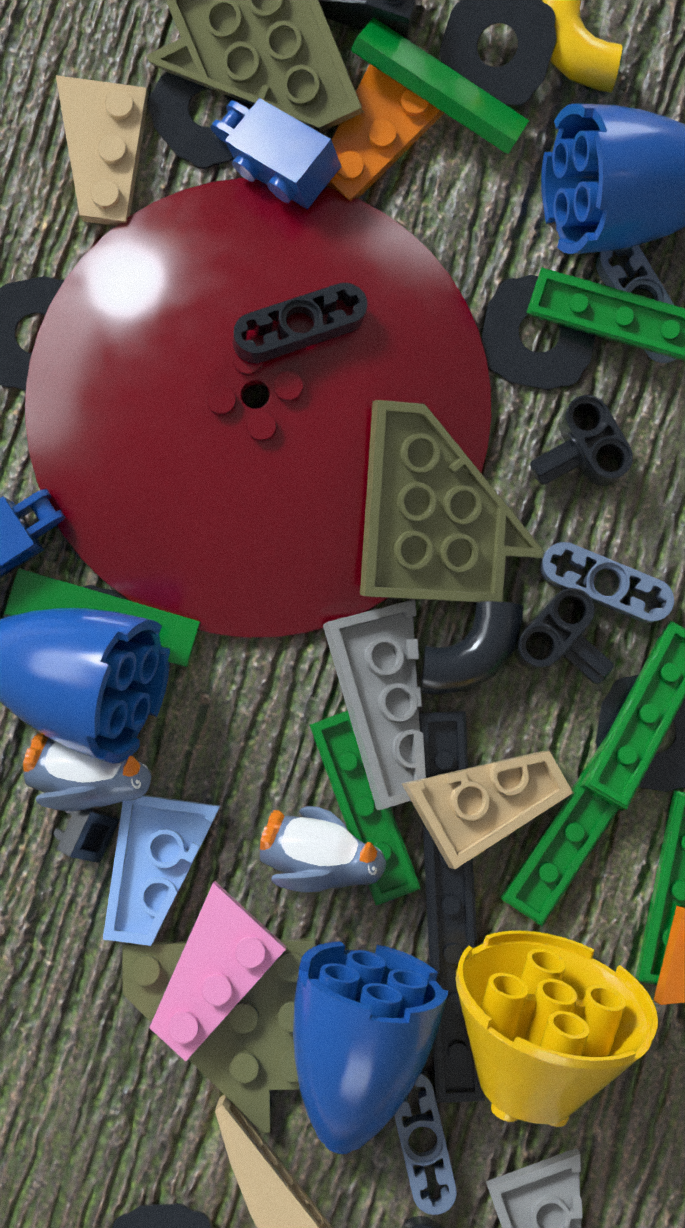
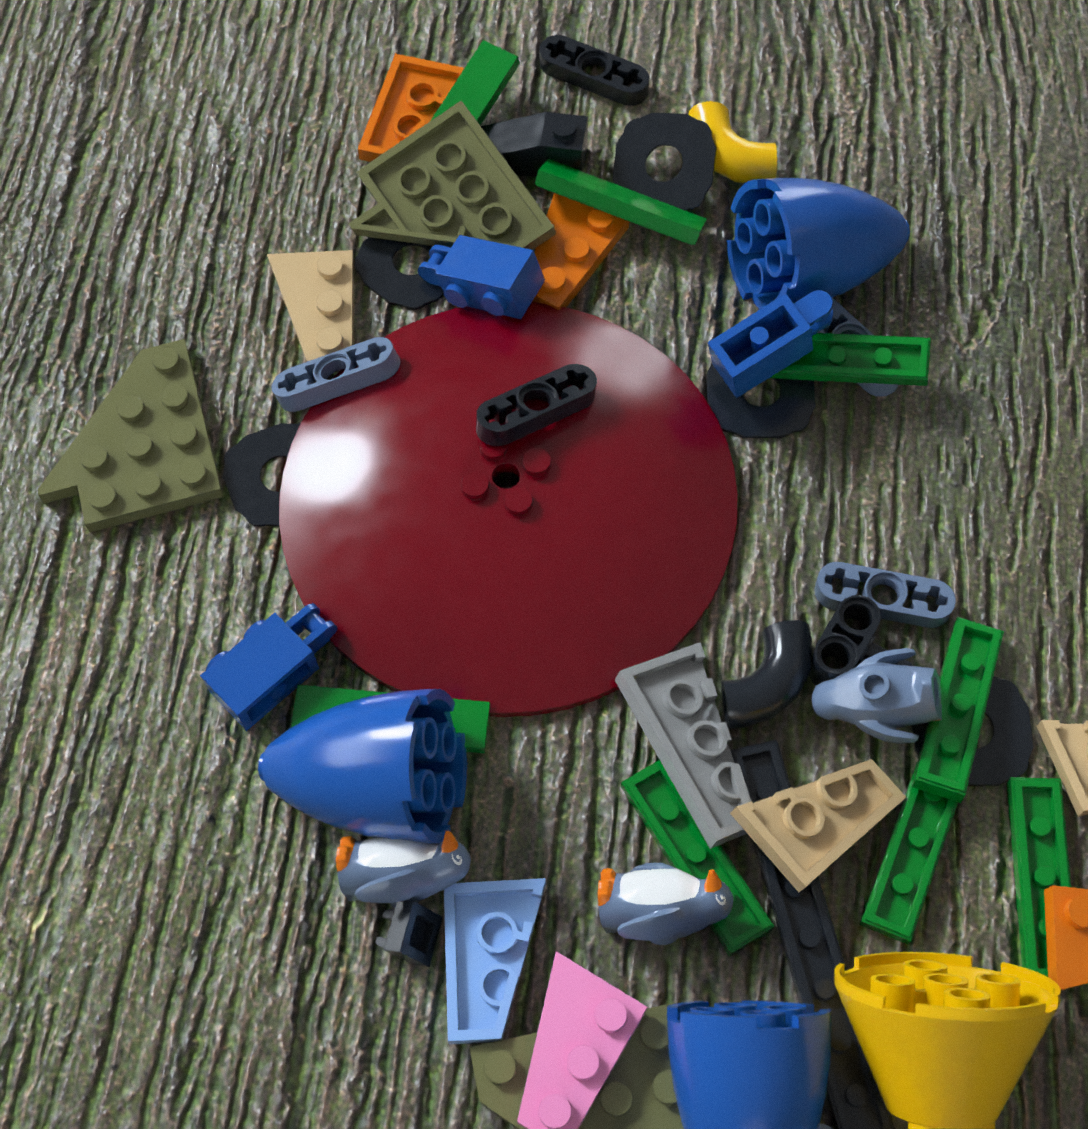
camera: 10 degrees left, 20 degrees down
olive wing [360,400,544,602] -> none
black beam [530,395,633,486] -> none
none -> sand blue beam [271,337,401,412]
none -> blue brick [708,290,833,398]
none -> sand blue animal [812,648,942,744]

